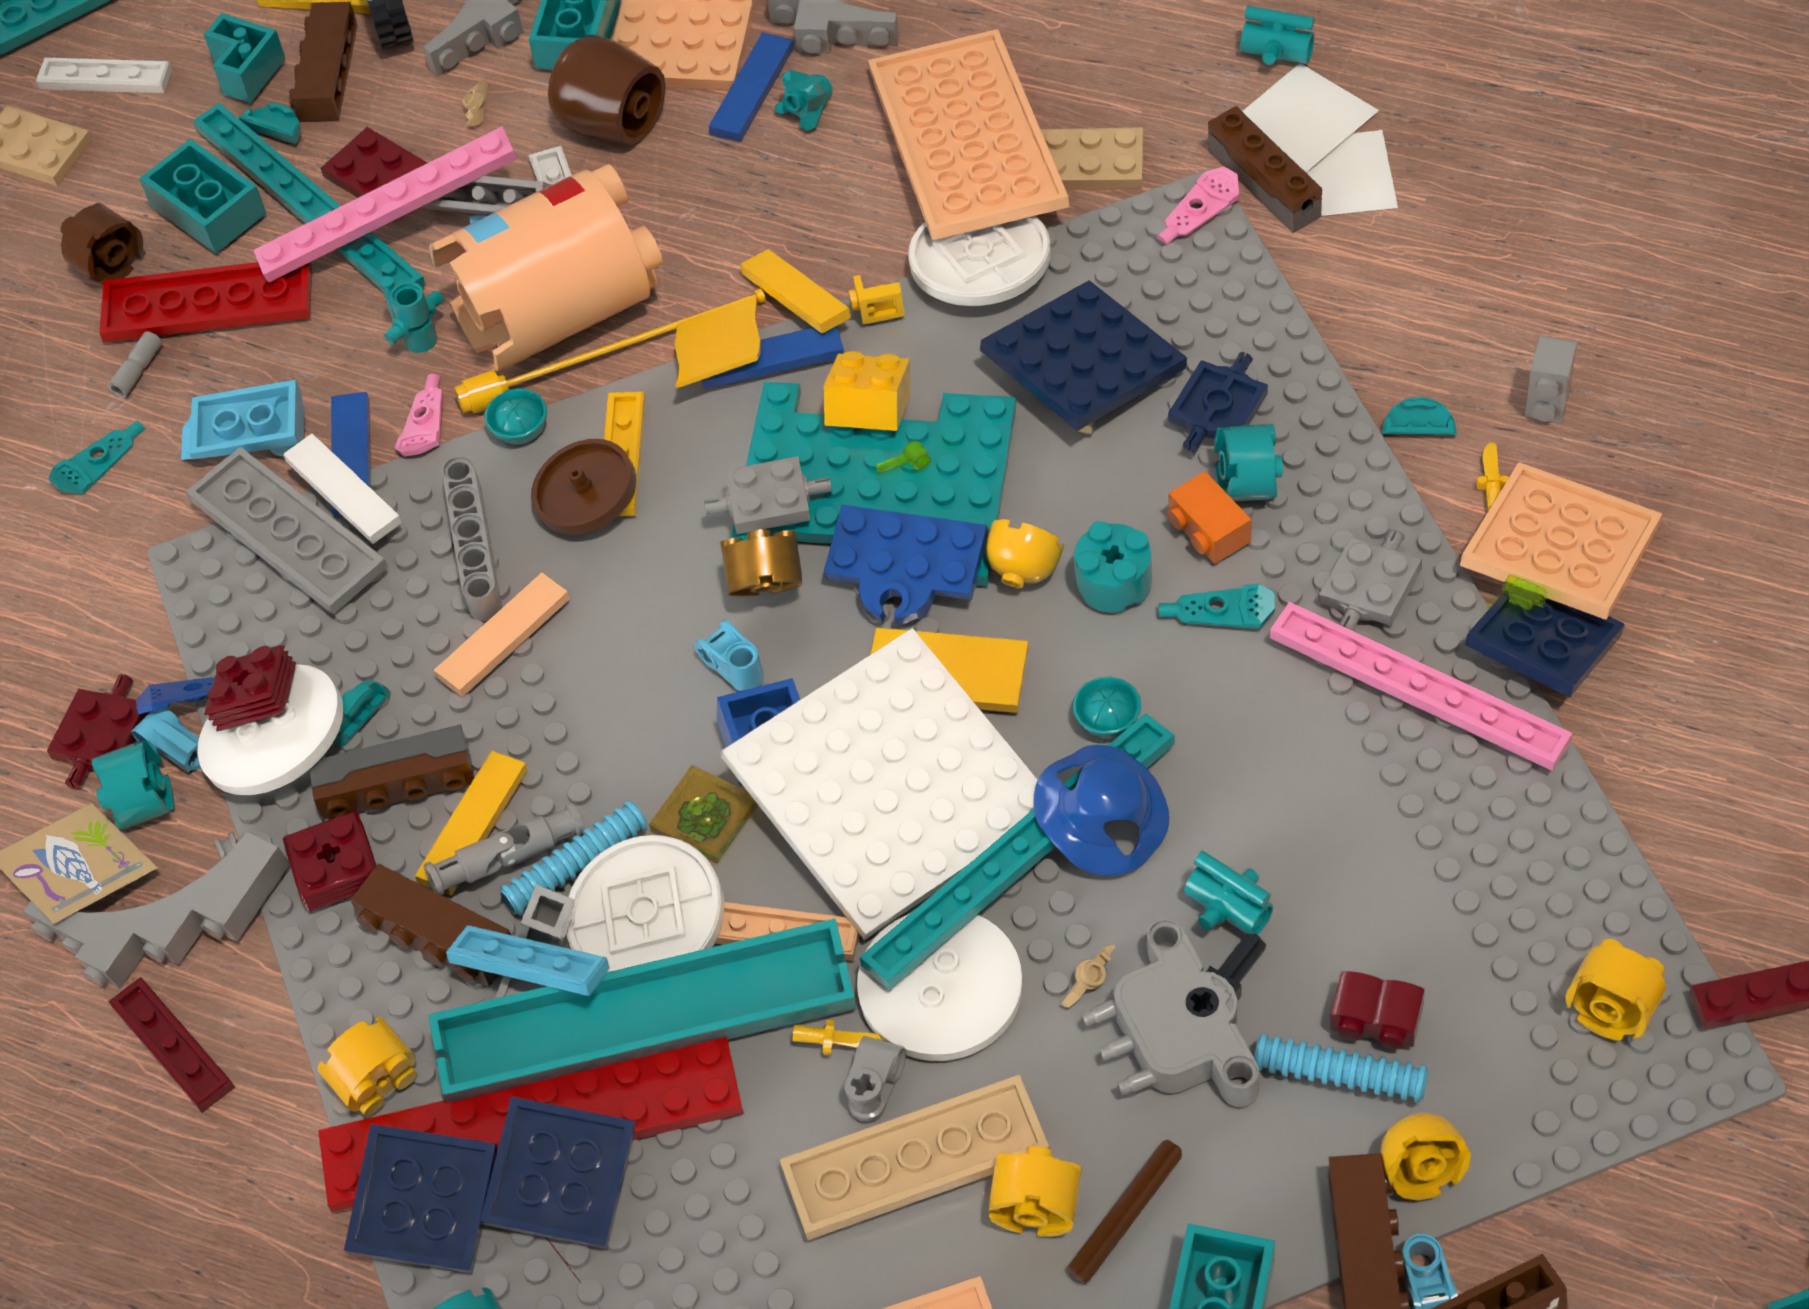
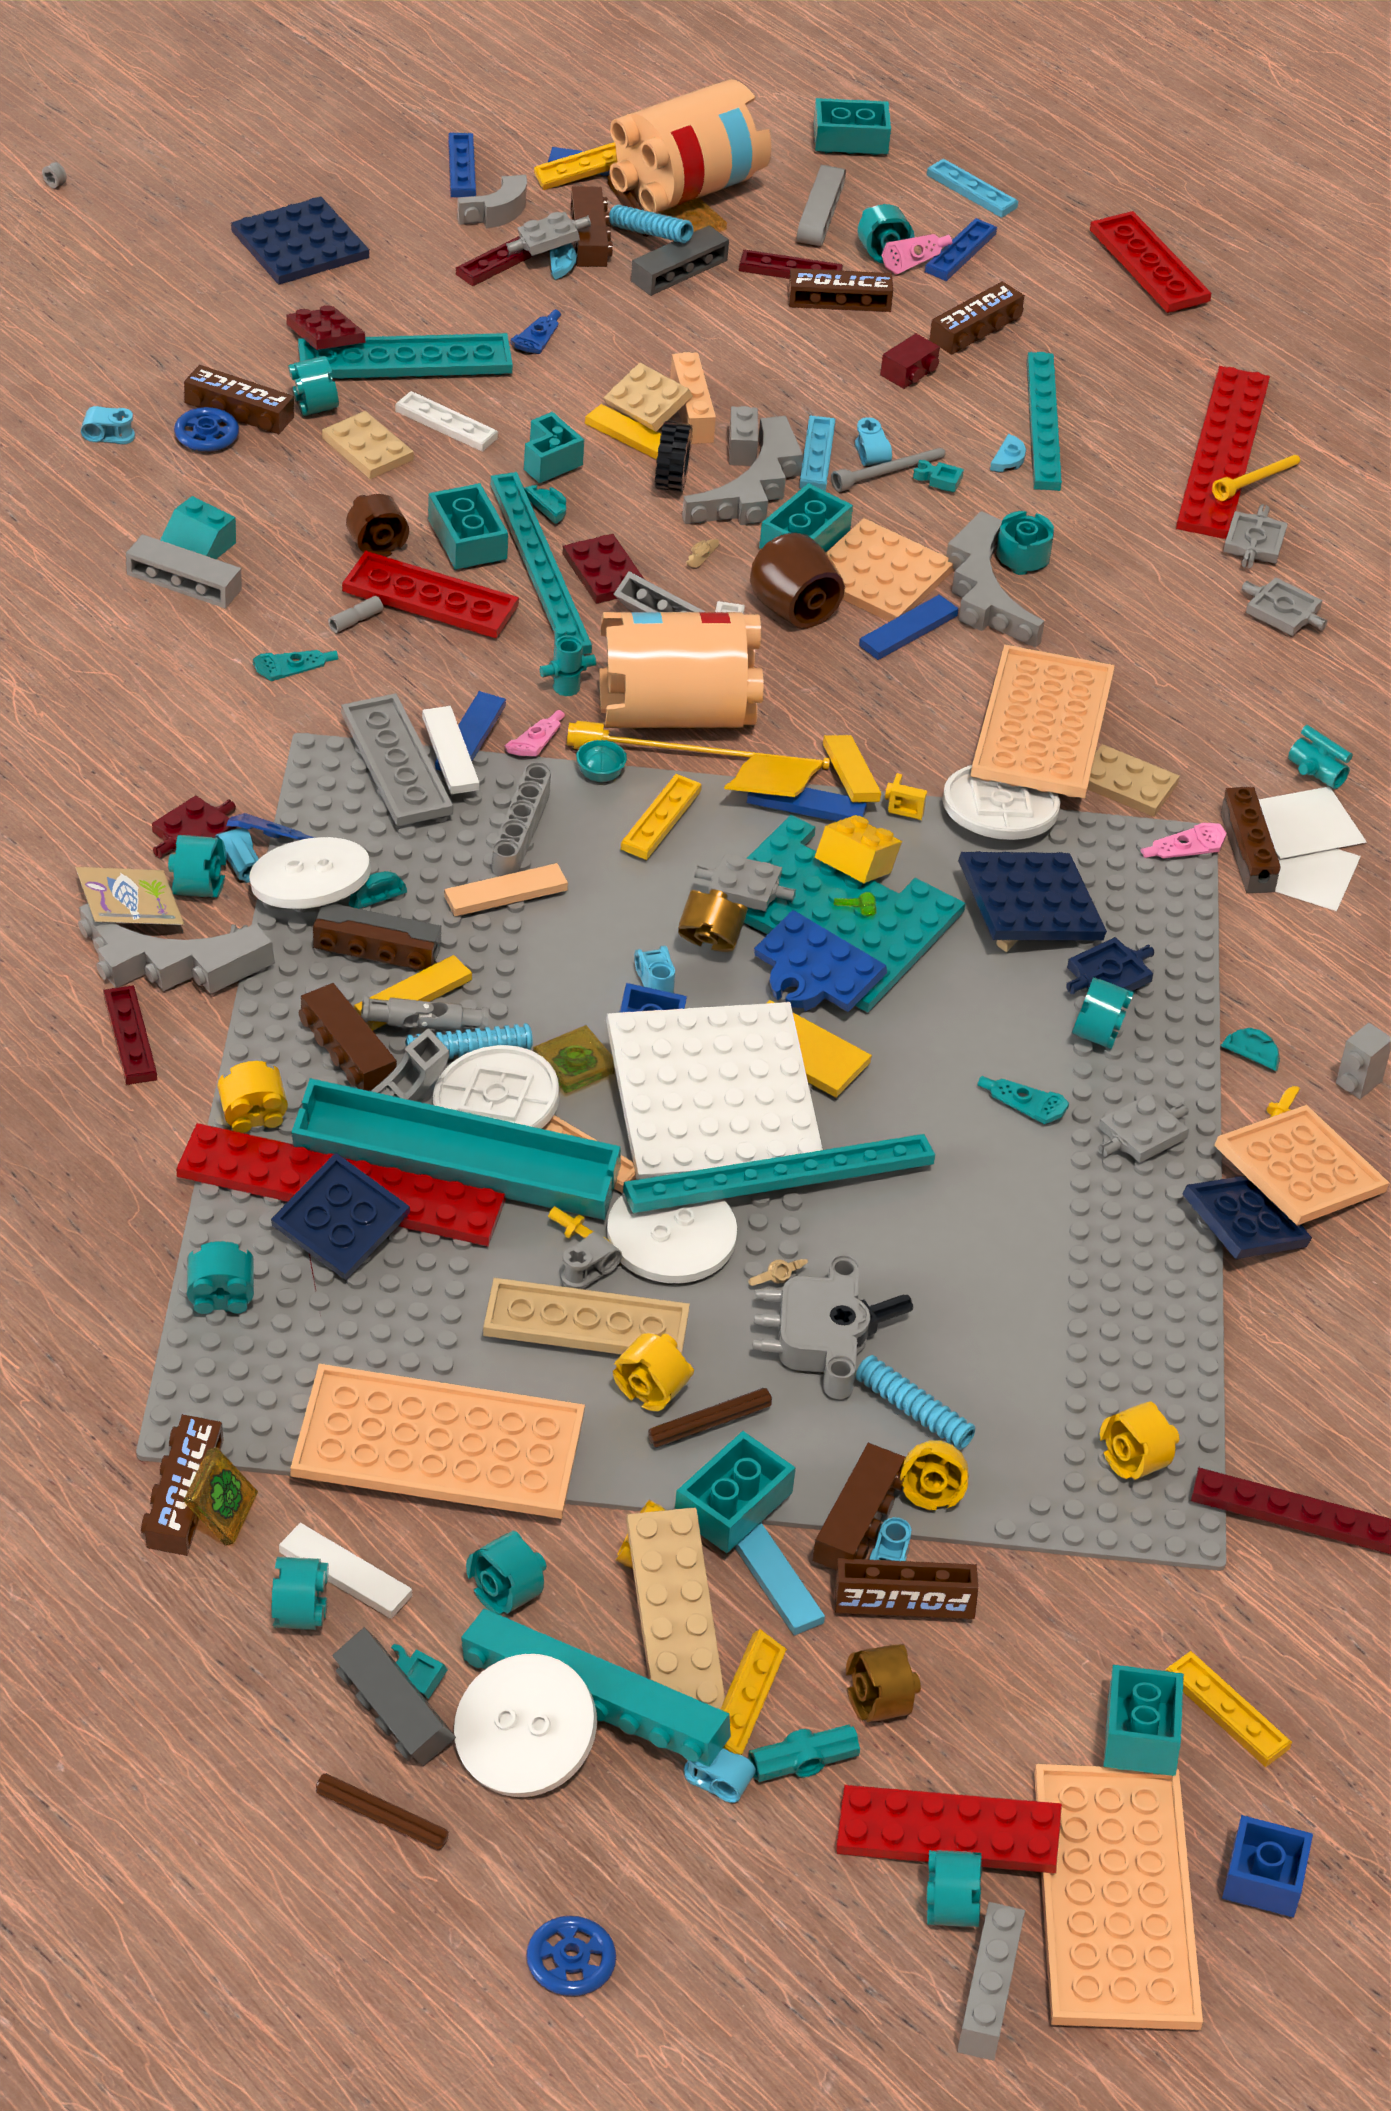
camera: 15 degrees right, 10 degrees down
medium azure slope [181,379,304,460] -> none
dark red brick [204,645,296,731] -> none
bright pink plate [254,127,518,282] -> none
dark red brick [282,811,377,911] -> none
reddish brown brick [289,1,358,122] -> none
dark blue plate [344,1124,498,1273] -> none
medium azure tile [446,925,610,996] -> none
reddish brown piece [531,439,637,535] -> none
teal rock [774,70,833,132] -> none
yellow cylinder [985,519,1064,588] -> none
blue piece [1034,745,1169,876] -> none
teal hat [1073,676,1142,739] -> none
teal brick [1074,521,1152,613] -> none
orange brick [1167,471,1251,564] -> none
teal pin [1184,851,1274,935] -> none
bright pink plate [1270,602,1572,771] -> none
dark red brick [1330,971,1425,1049] -> none
clear neon green plate [1502,574,1548,610] -> none

